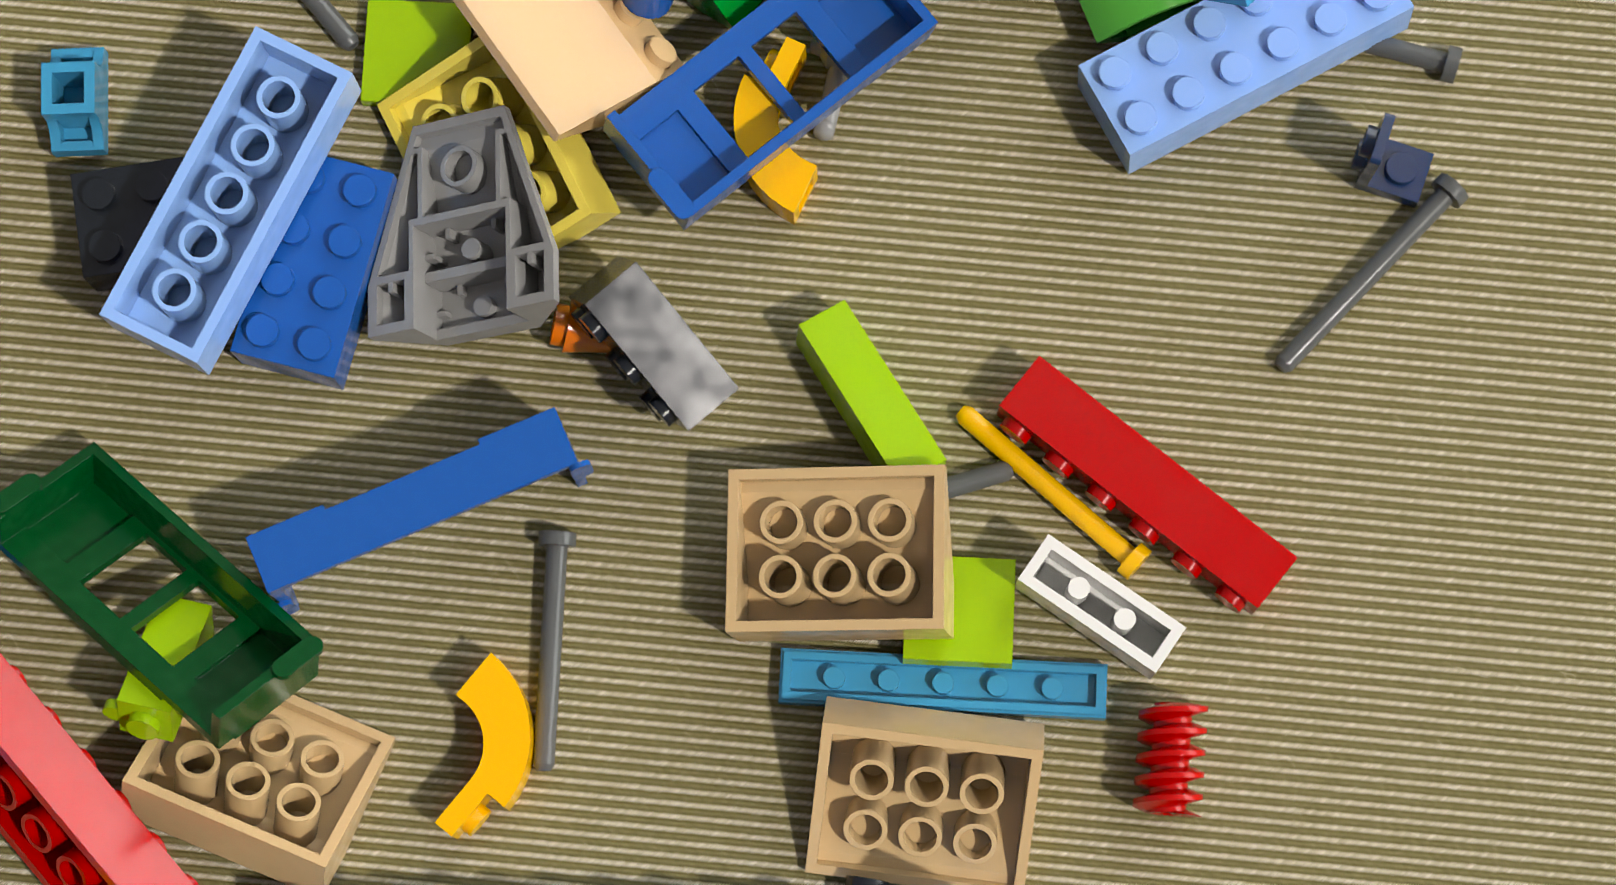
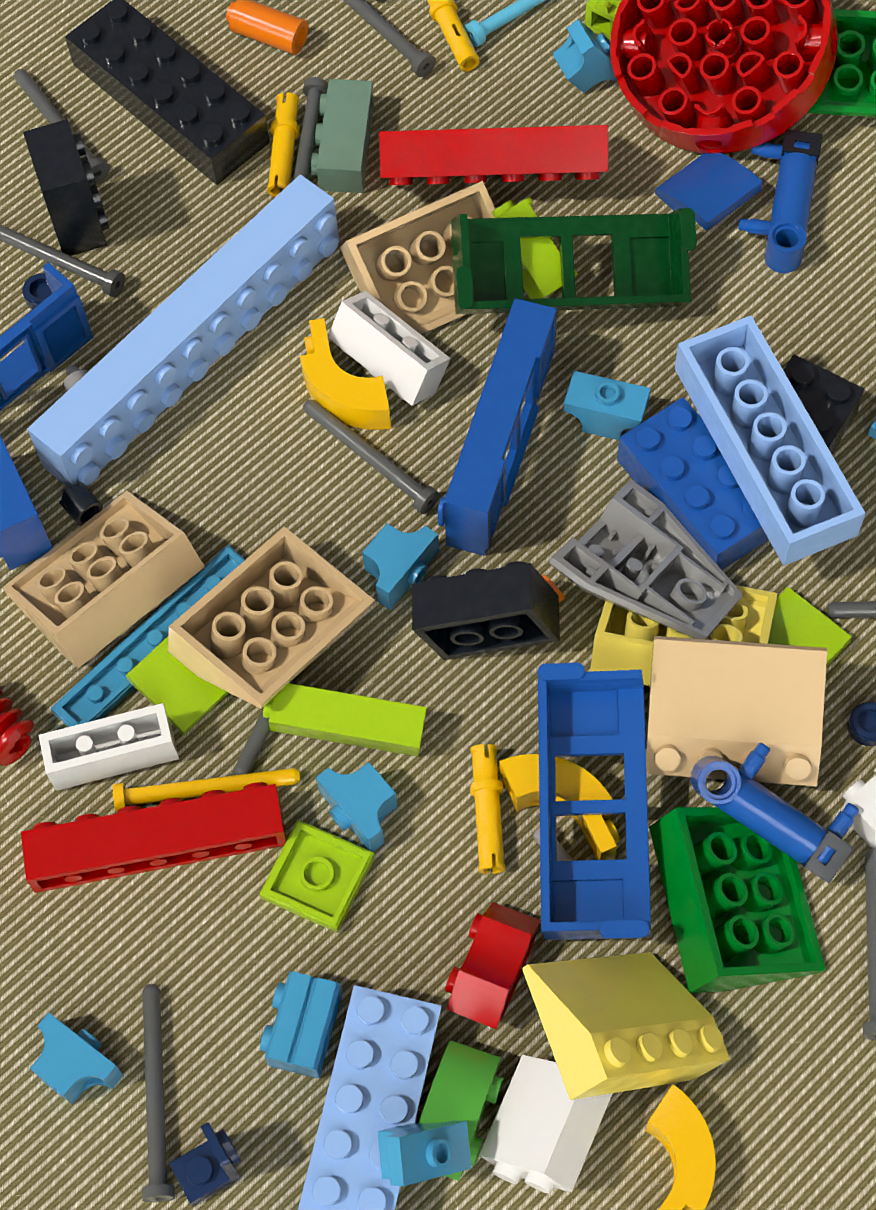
camera: 130 degrees right, 15 degrees down
none -> dark azure brick [30,1012,124,1104]
none -> lime tile [259,819,375,933]
none -> dark azure brick [260,971,343,1079]
none -> dark azure brick [316,762,398,852]
none -> white brick [328,291,451,406]
none -> dark azure brick [362,523,439,610]
none -> red brick [445,902,541,1029]
none -> yellow pin [470,744,506,874]
none -> dark azure brick [563,371,651,440]

